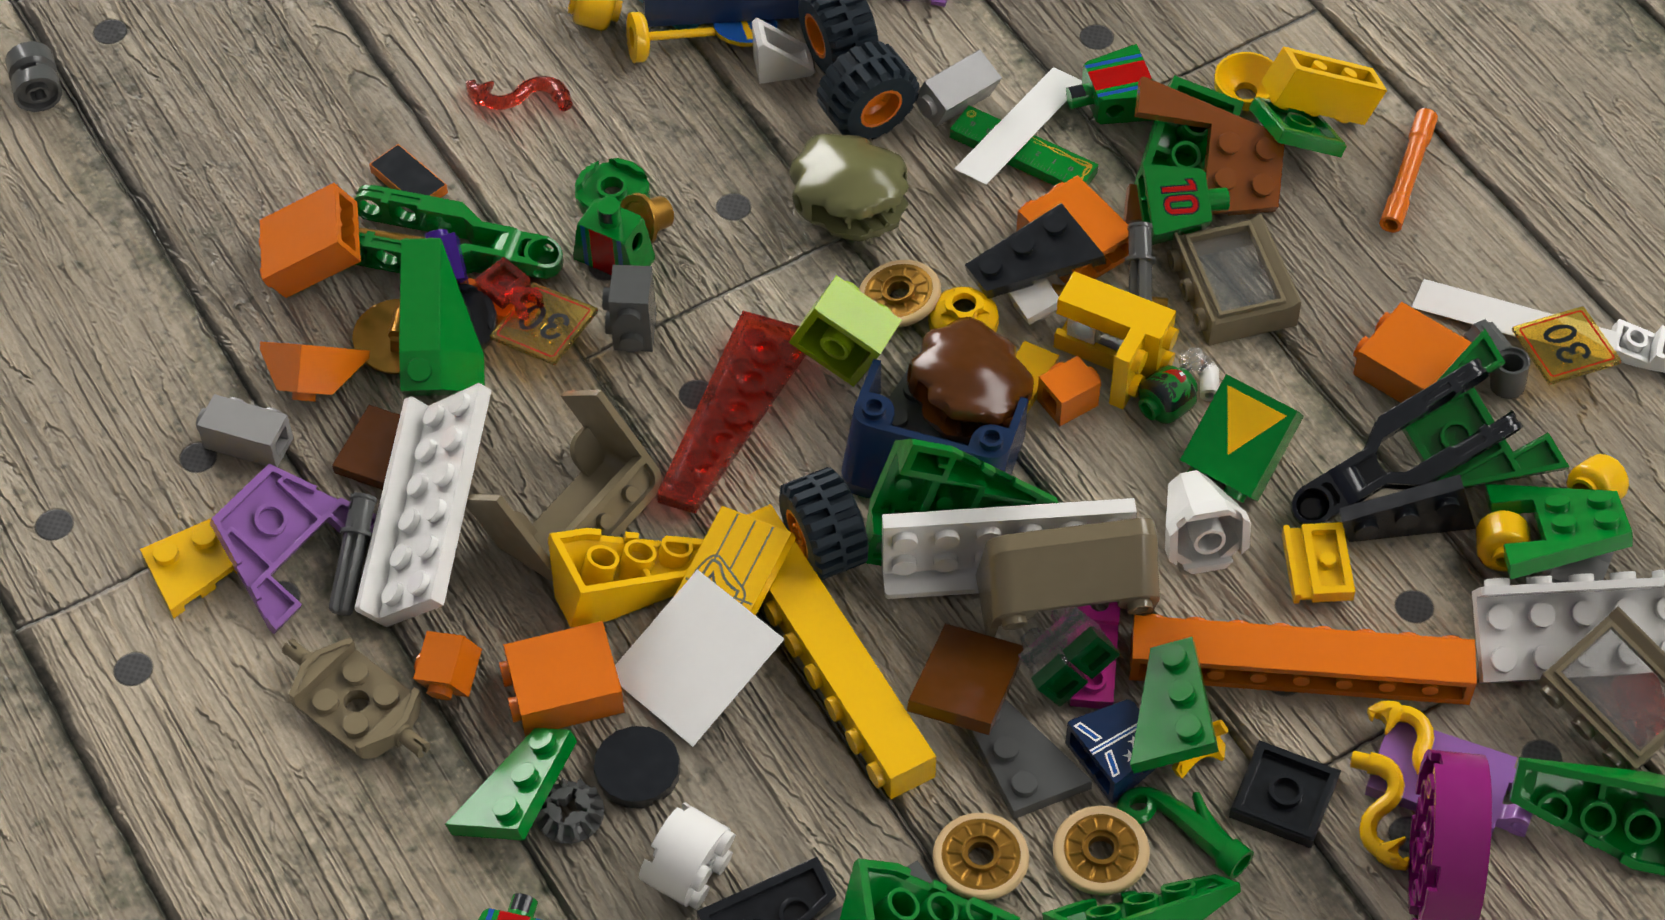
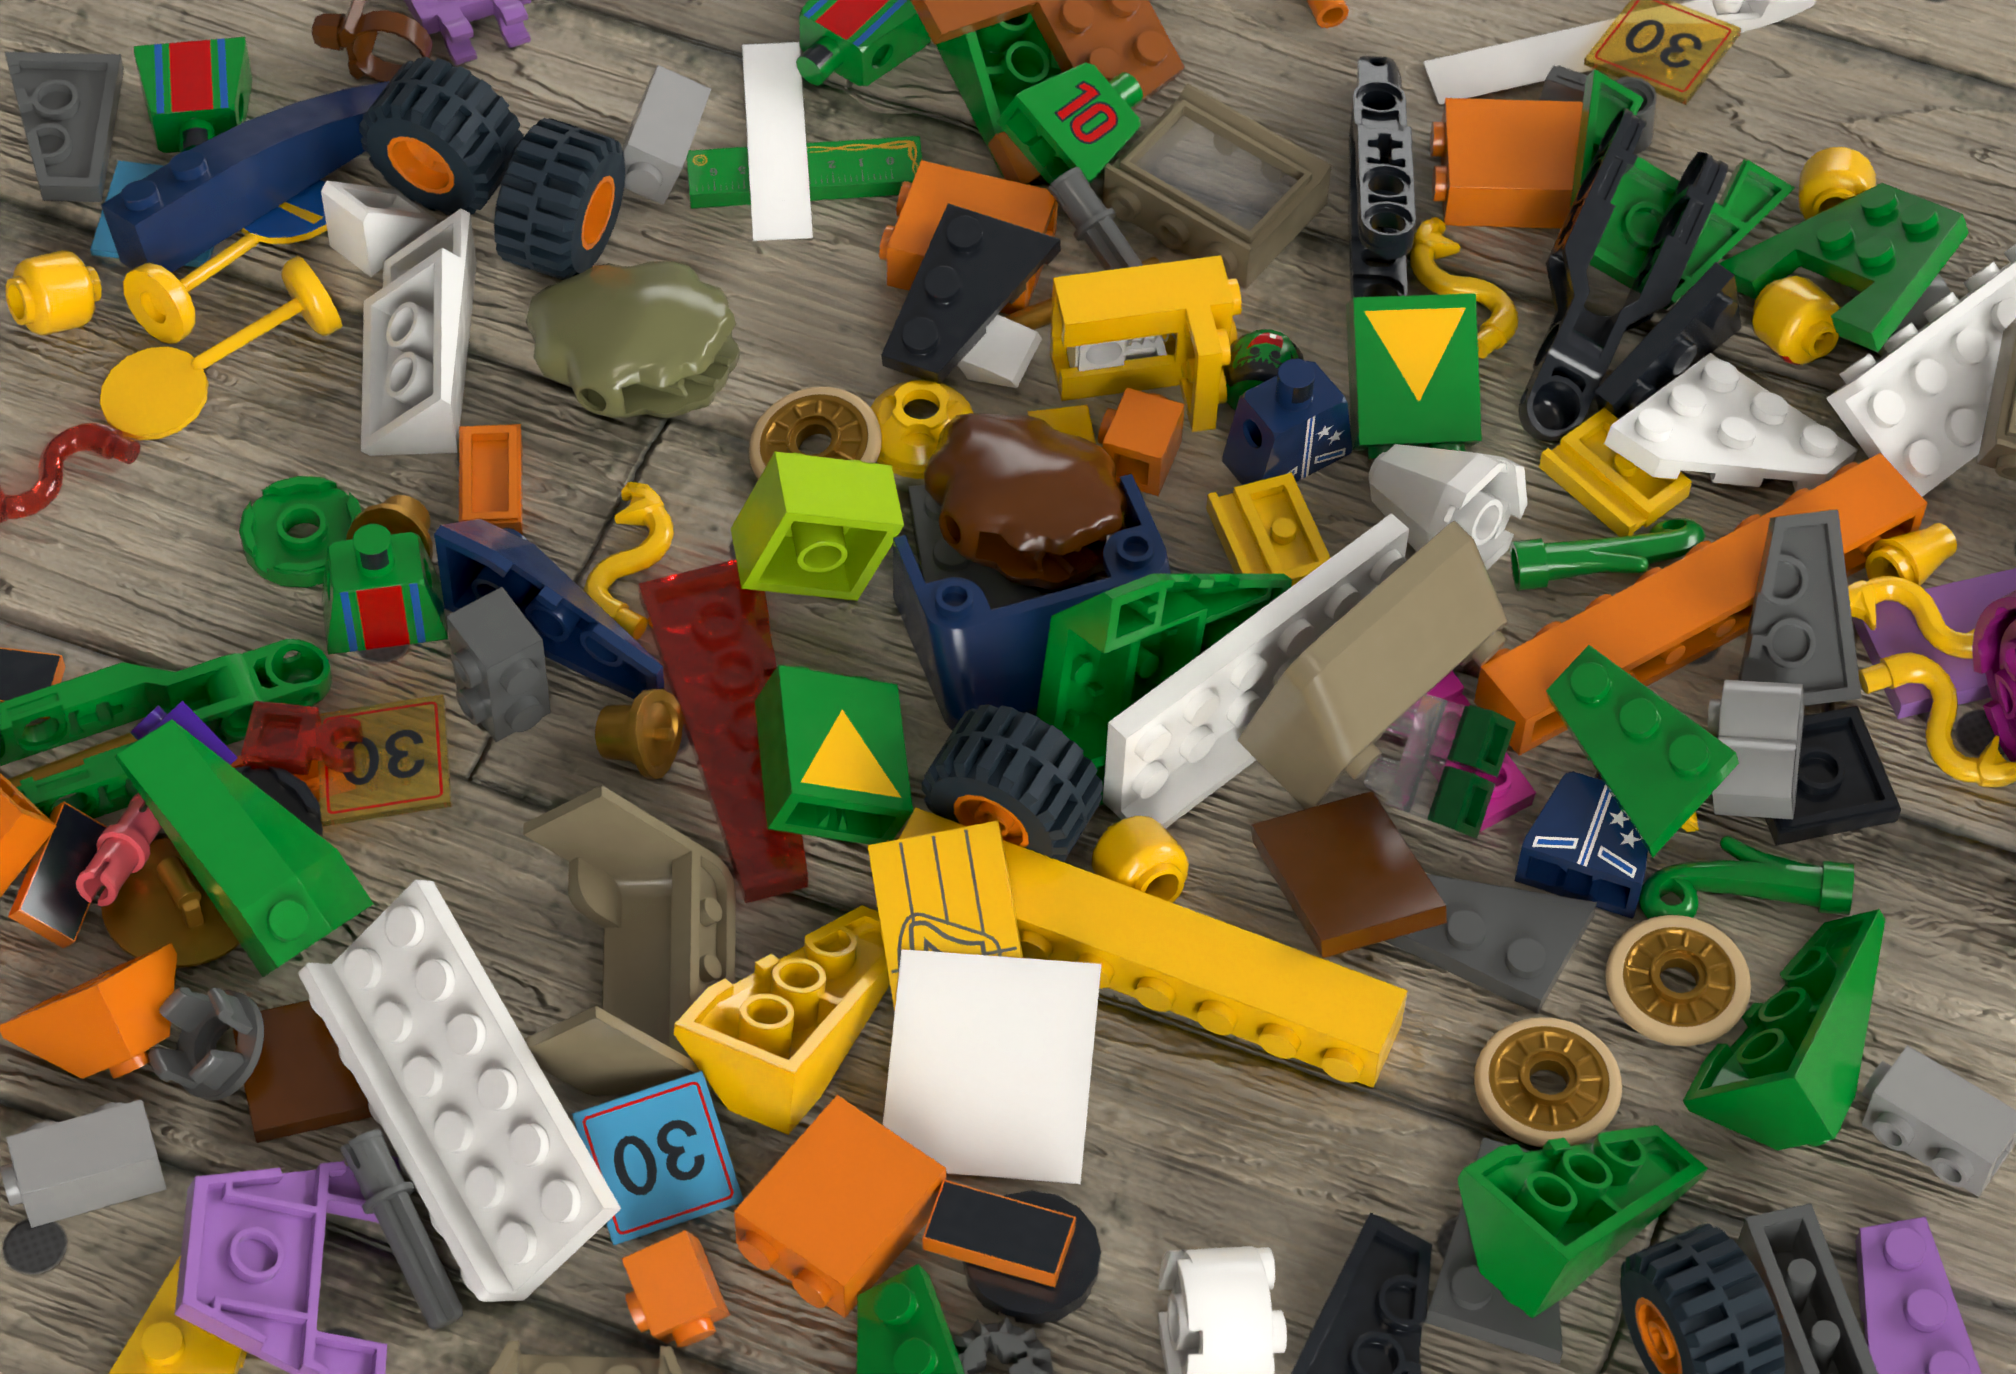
camera: 40 degrees left, 0 degrees up
arm [1179,347,1219,401] -> none
none -> black tile [8,802,107,949]
none -> coral pin [76,793,162,906]
none -> yellow piece [99,255,343,440]
none -> dark grey piece [149,987,264,1101]
none -> white slope [361,209,477,456]
none -> dark blue wedge [434,519,665,699]
none -> orange tile [459,424,523,535]
none -> dark azure piece [571,1071,743,1245]
none -> yellow animal [583,482,674,640]
none -> pearl gold piece [595,689,683,779]
none -> green brick [755,665,913,845]
none -> black tile [922,1180,1076,1287]
none -> yellow head [1091,815,1189,903]
none -> yellow plate [1206,473,1331,587]
none -> dark blue torso [1222,359,1353,485]
none -> black piece [1348,56,1416,299]
none -> yellow animal [1410,217,1518,359]
none -> green plant [1510,518,1706,591]
none -> white plate [1604,353,1858,491]
none -> light grey brick [1708,680,1804,819]
none -> dark grey wing [1738,509,1862,706]
none -> yellow cone [1866,523,1957,586]

